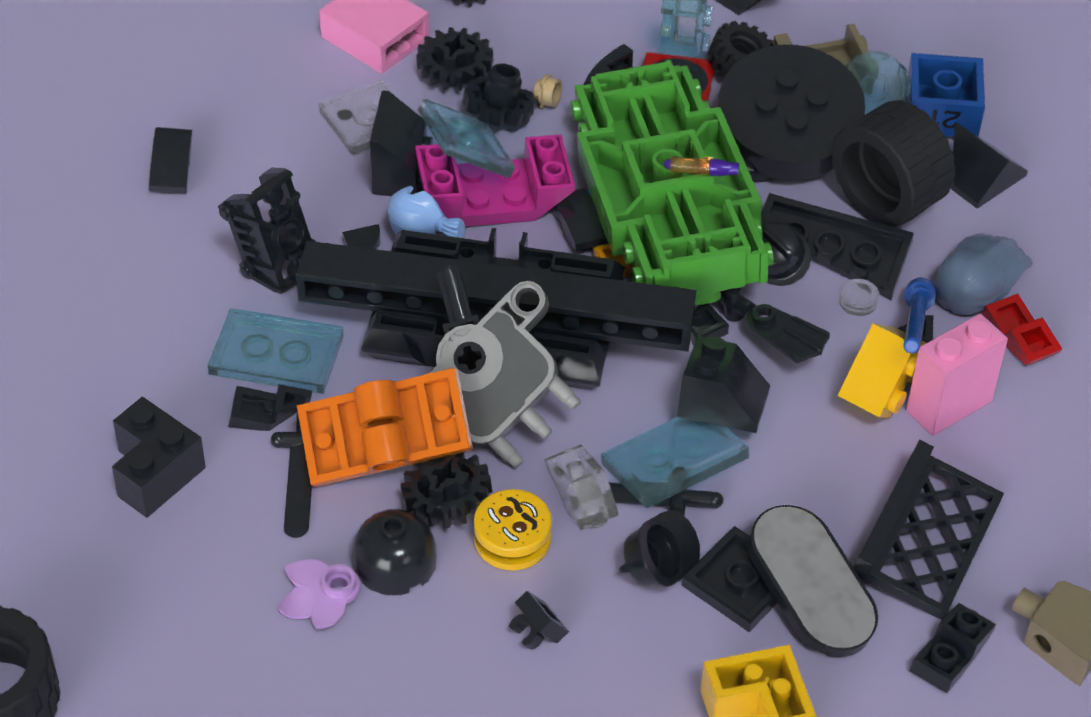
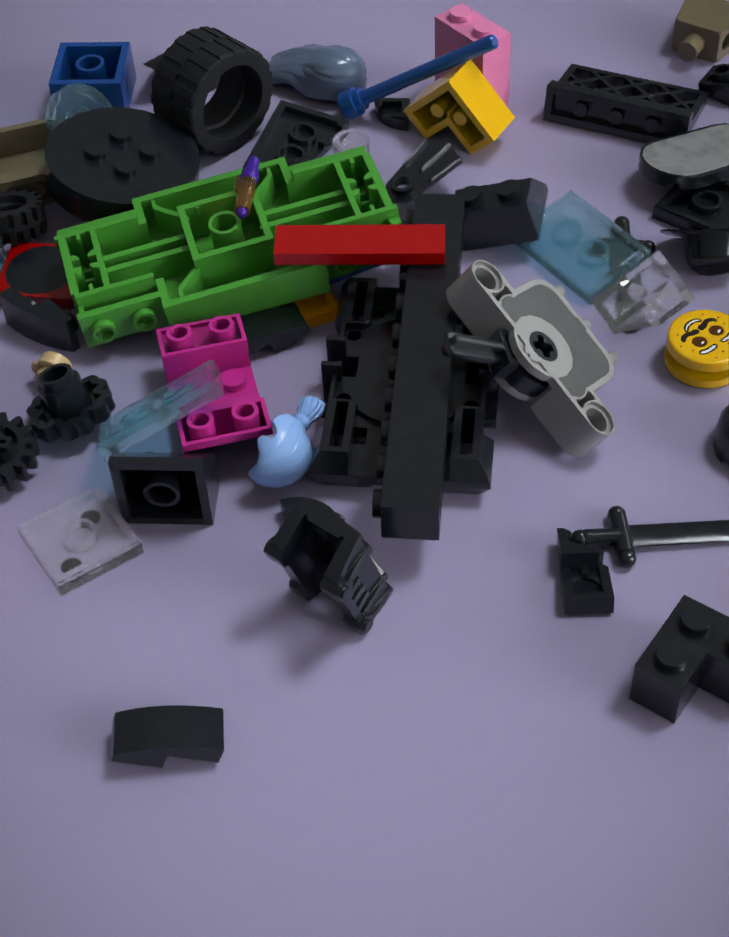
camera: 90 degrees left, 0 degrees up
clear light blue tile [207,308,344,394] -> none
orange plate [297,368,473,487] -> none
black gear [401,452,493,528] -> none
red slope [981,294,1062,365] -> none
none -> red tile [273,224,445,265]

